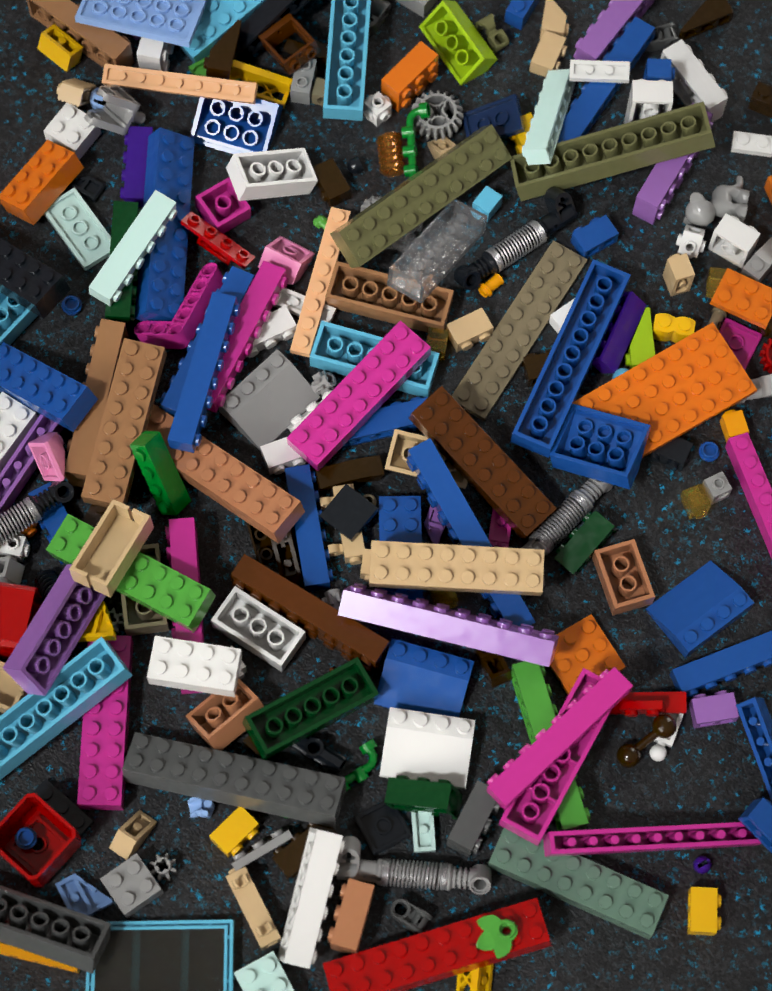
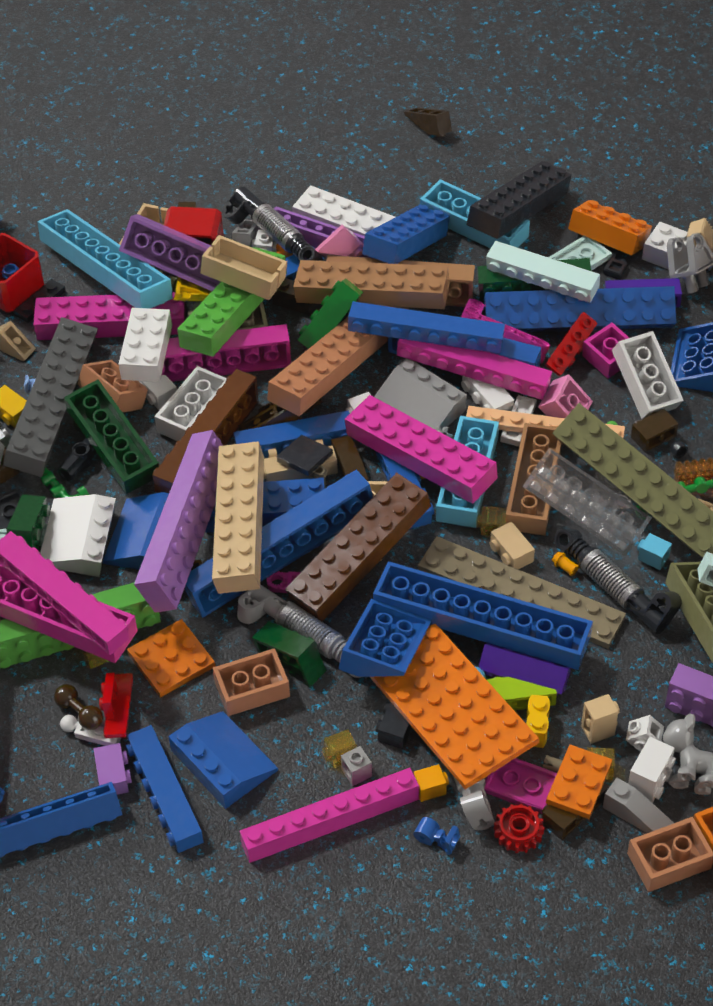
camera: 90 degrees right, 20 degrees down
blue brick [571,215,619,259] -> none
blue plate [699,442,720,462] -> none

